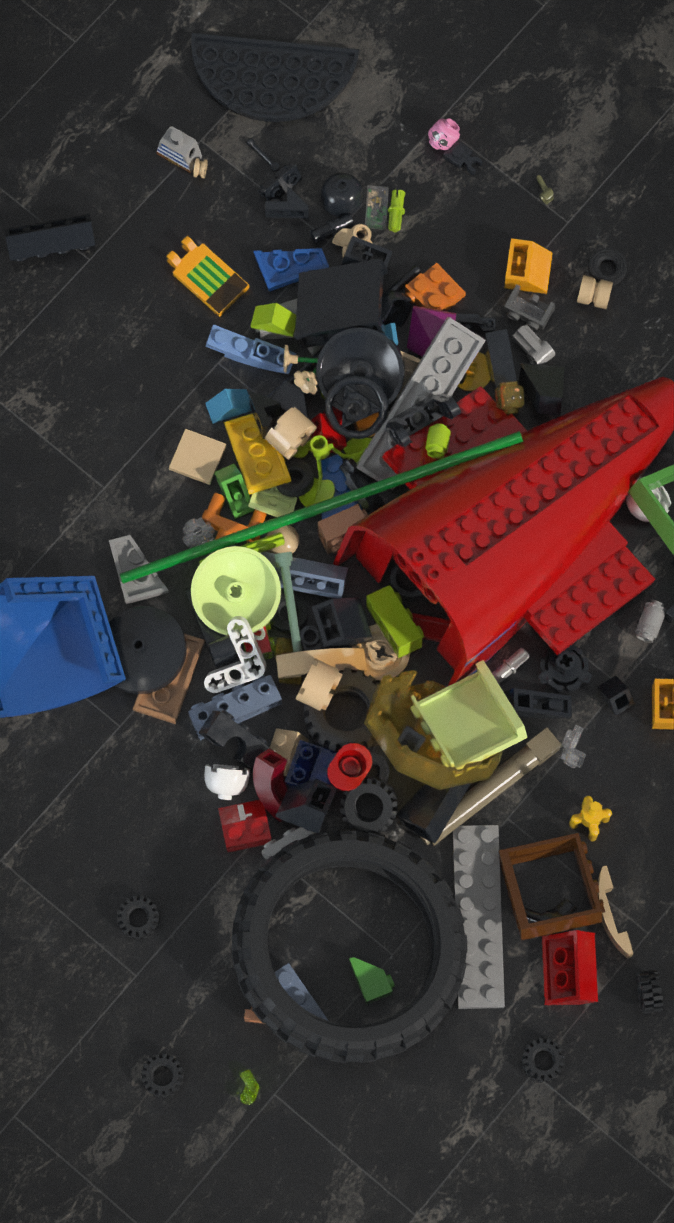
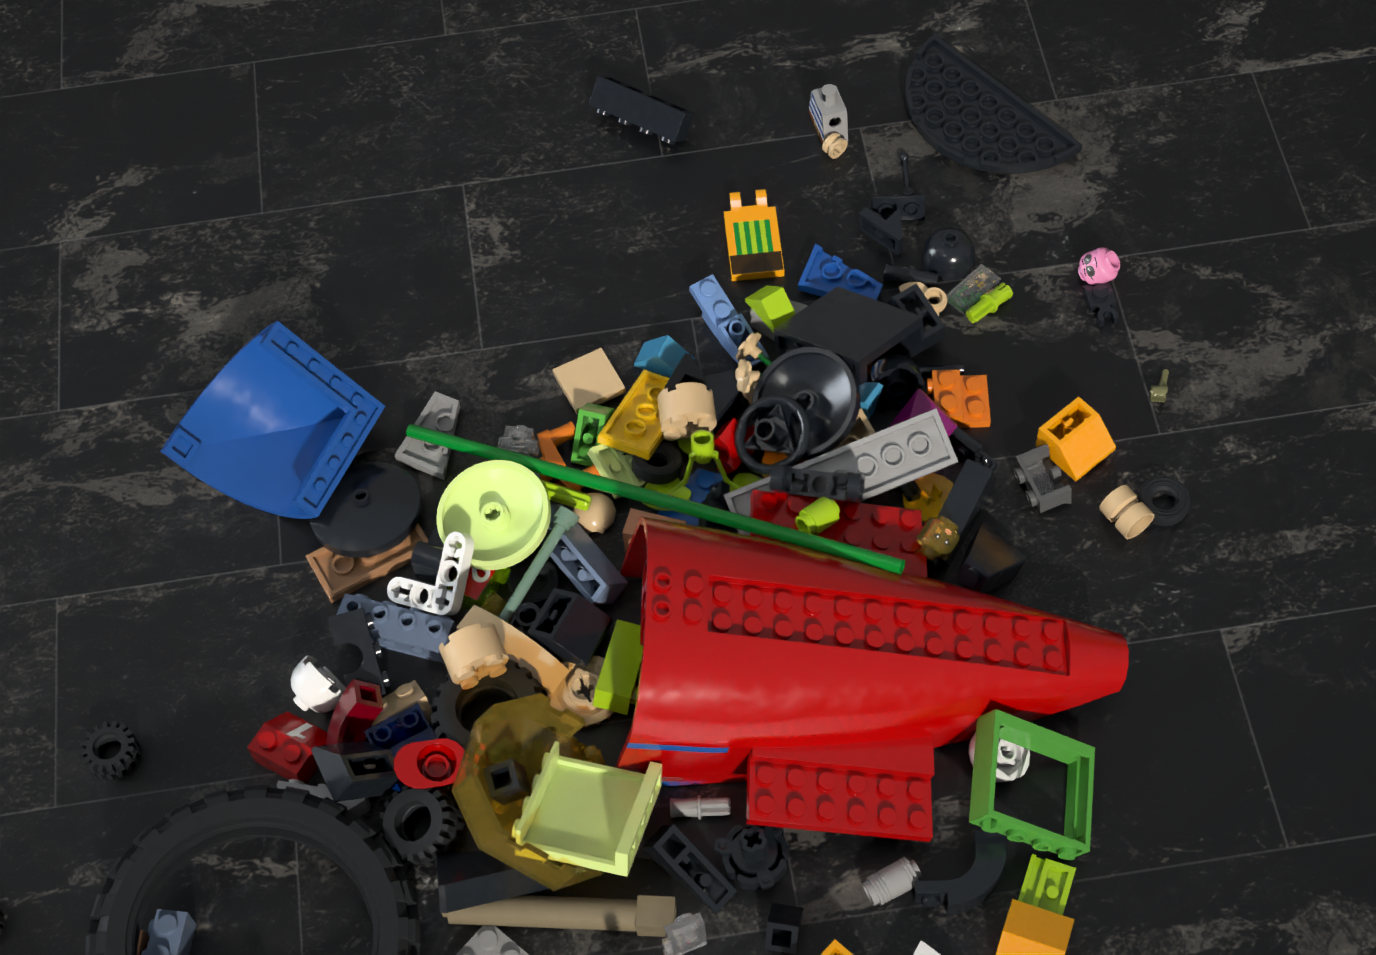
camera: 45 degrees right, 15 degrees down
light grey piece [512,325,555,365] -> none

